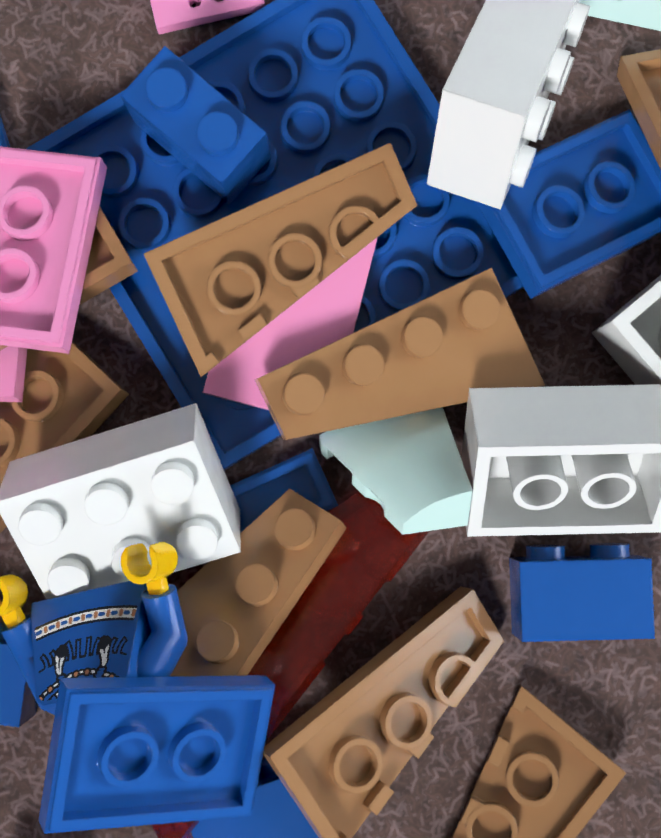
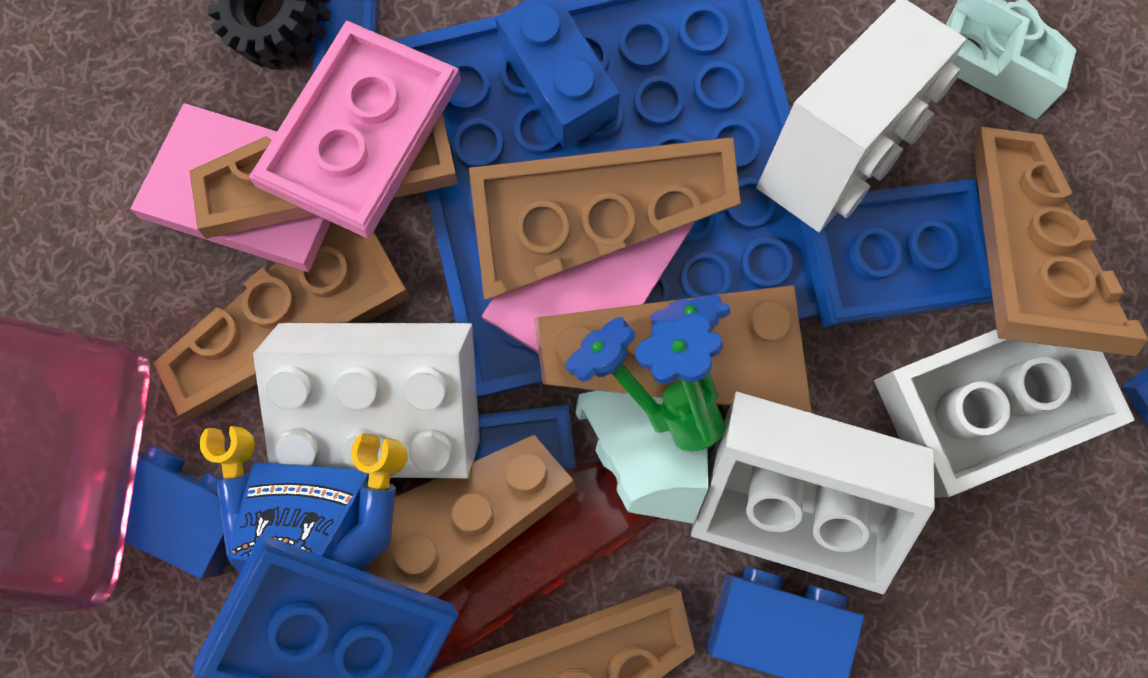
camera: 20 degrees right, 5 degrees down
none -> blue plant [566,295,731,452]

